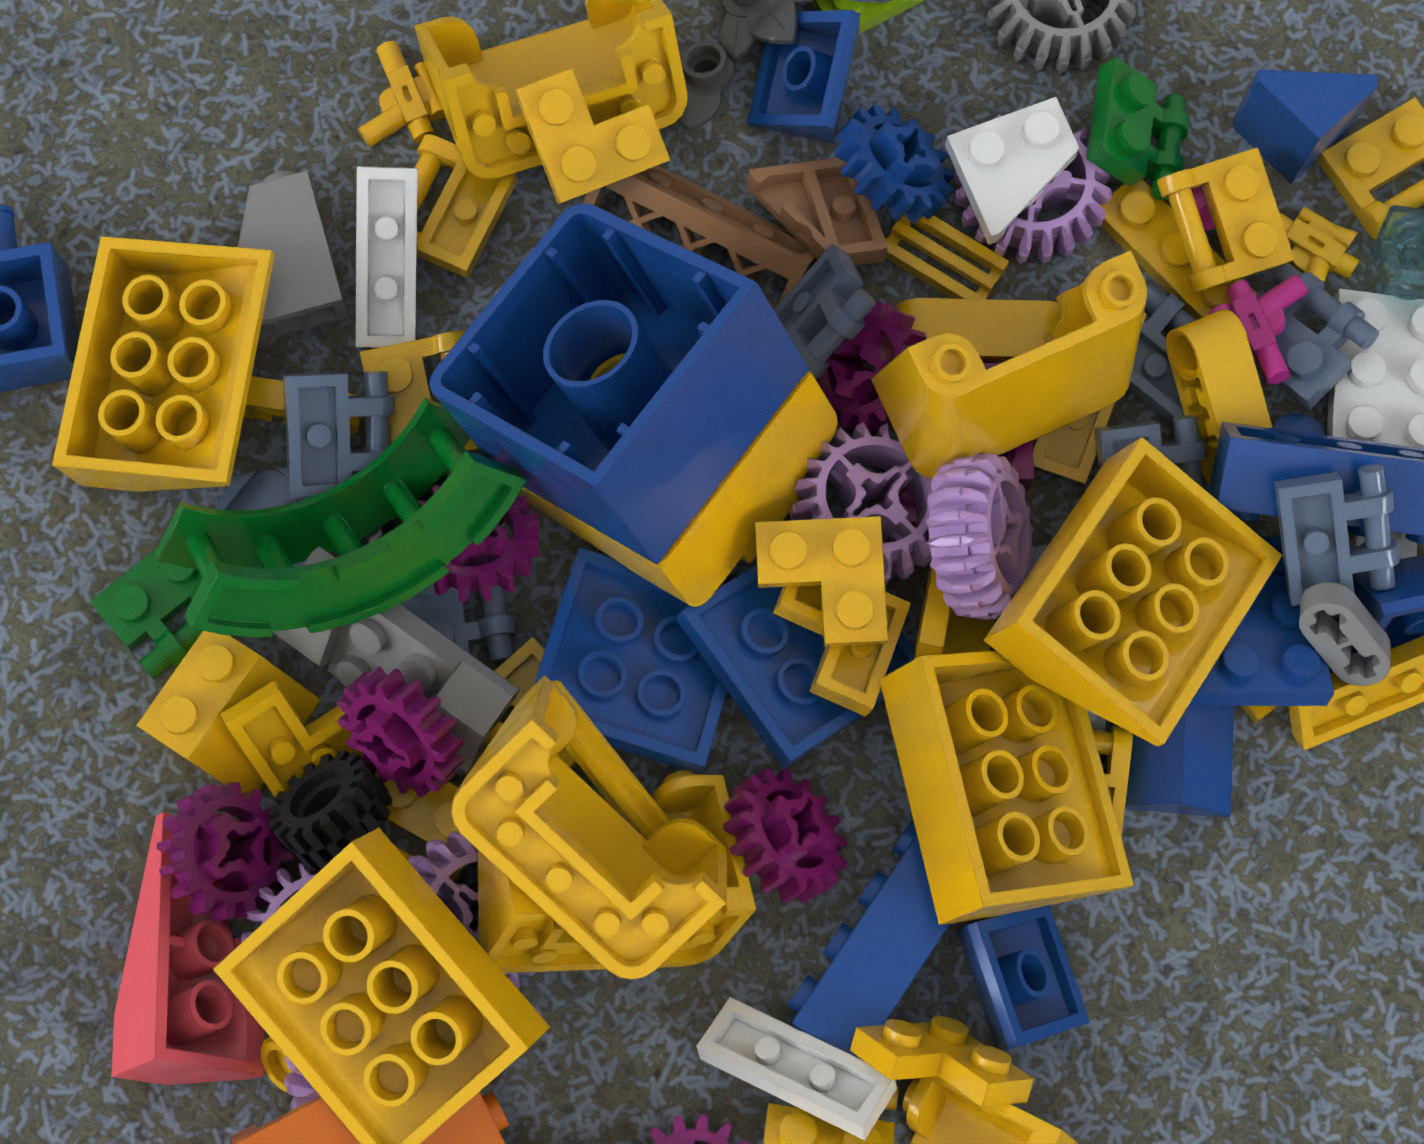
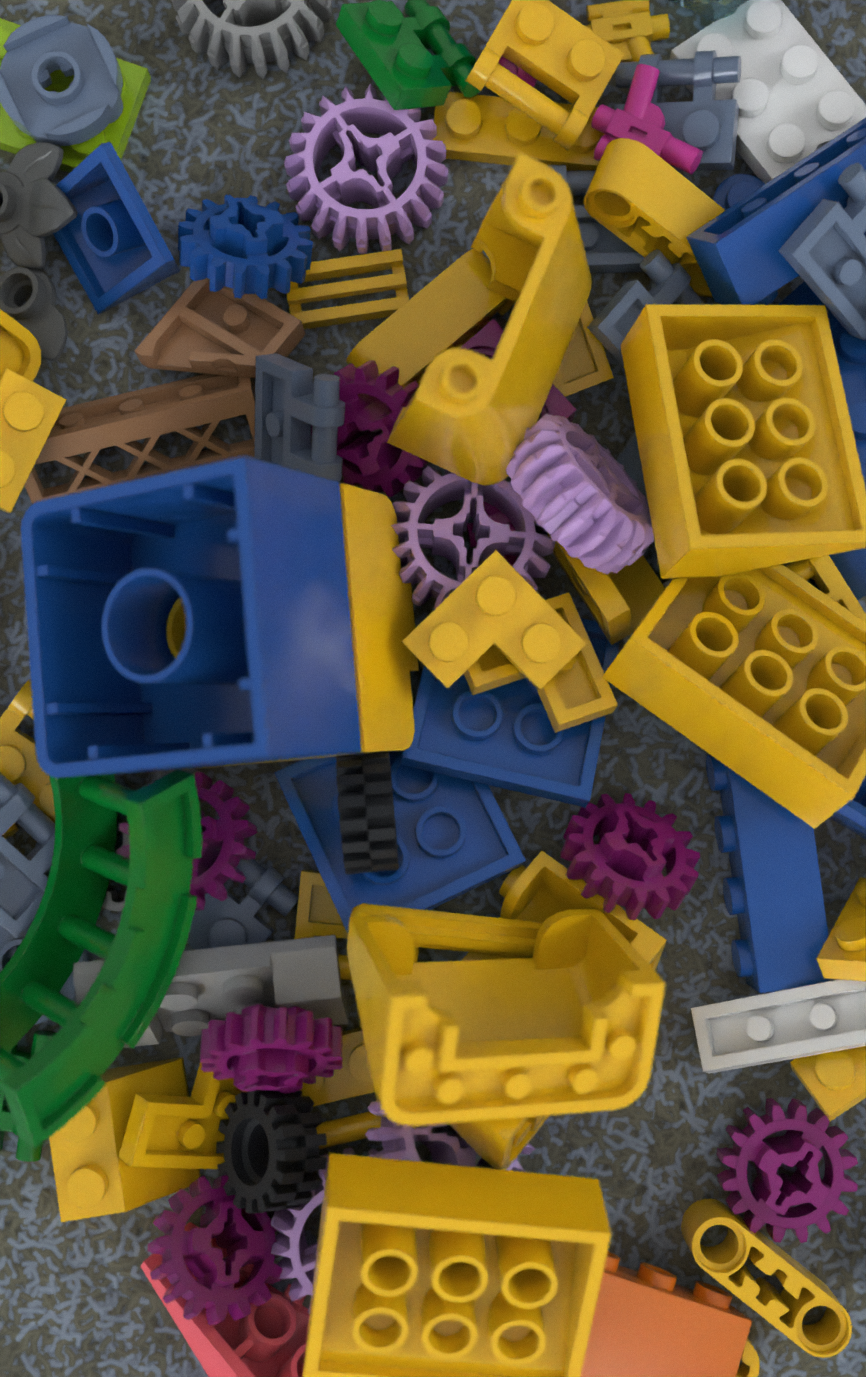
camera: 40 degrees left, 10 degrees up
white wing [945,97,1079,245] -> none
none -> black tyre [336,751,399,874]

